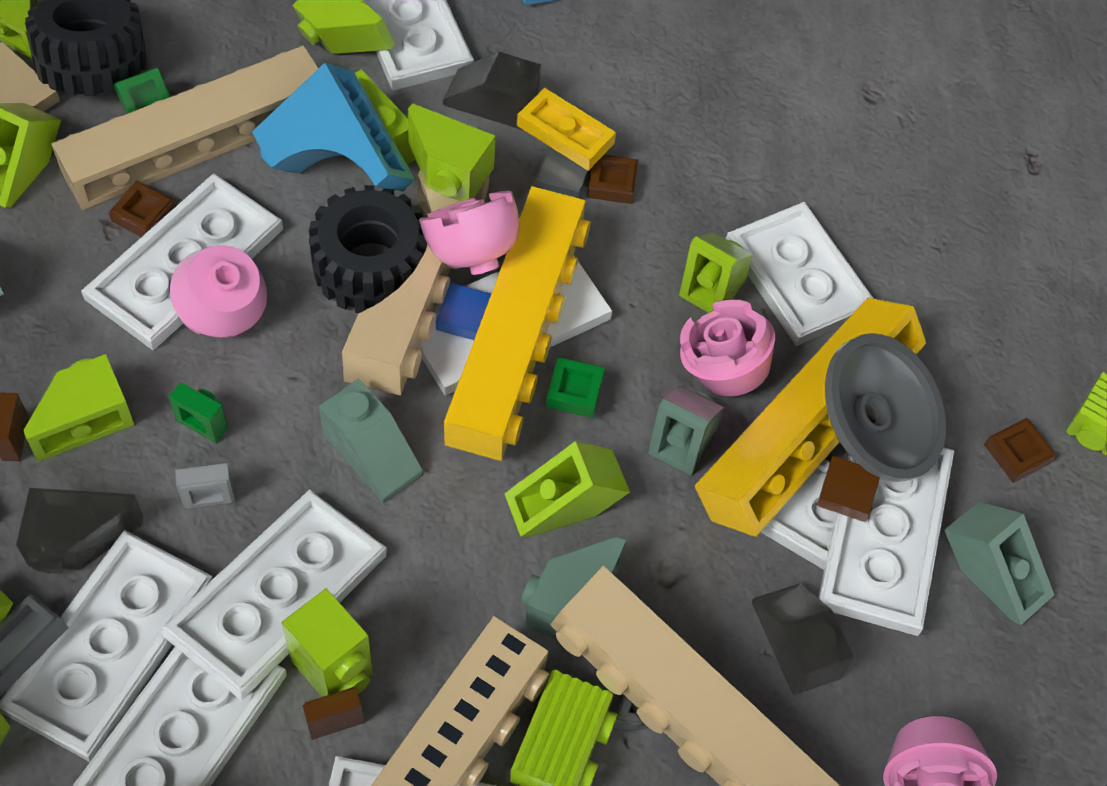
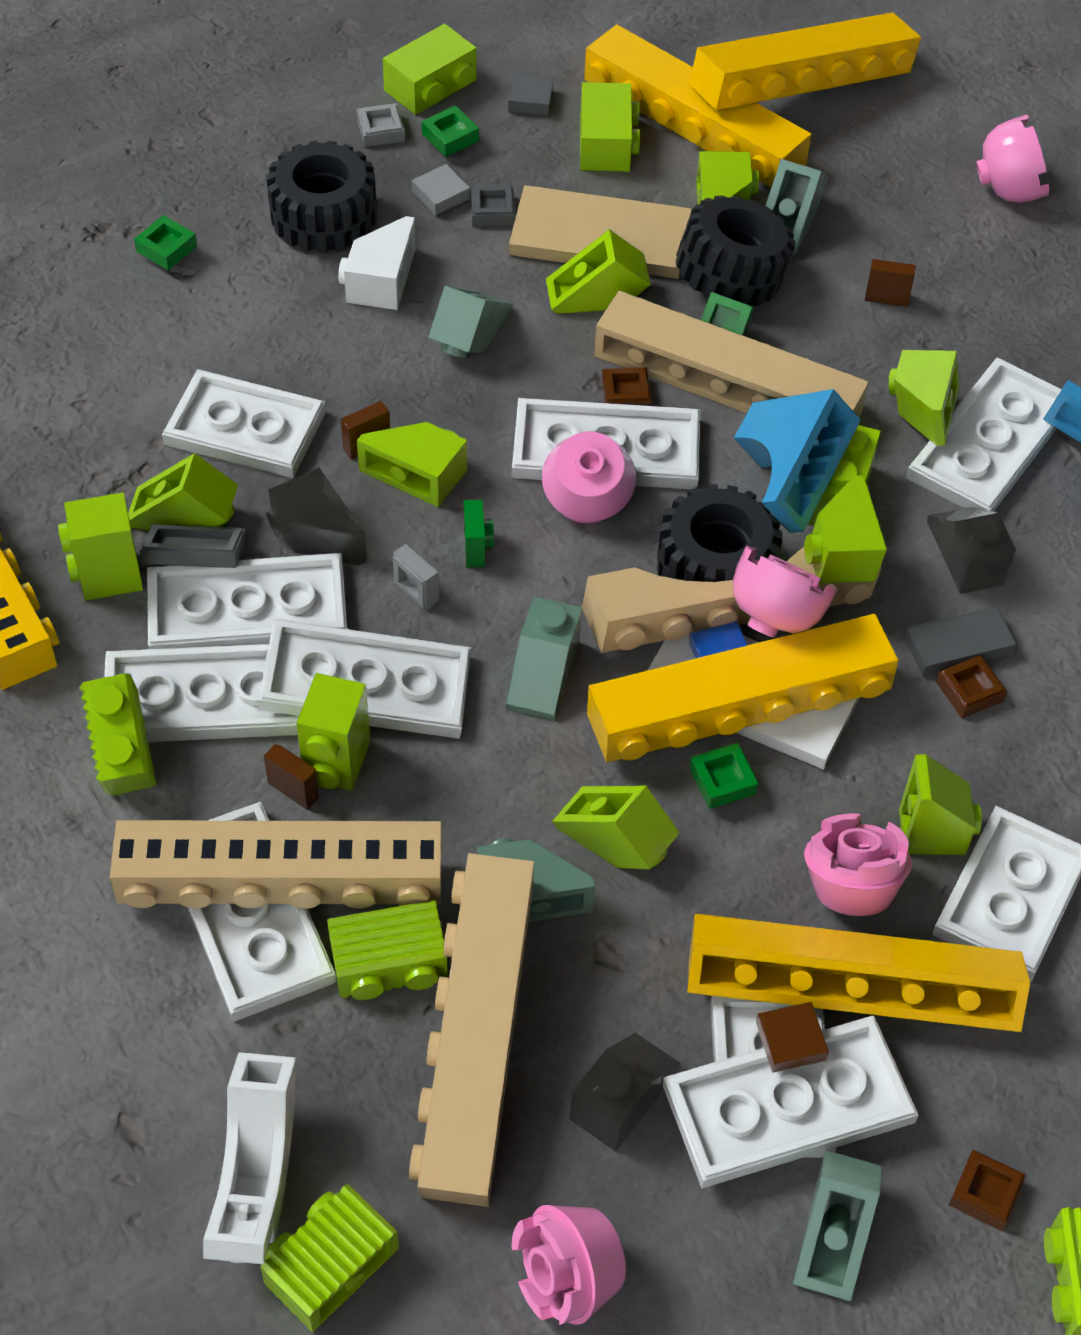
camera: 60 degrees right, 5 degrees down
yellow plate [517,88,616,171] -> none
sand green slope [648,386,724,476] -> none
dark grey dish [825,333,946,482] -> none

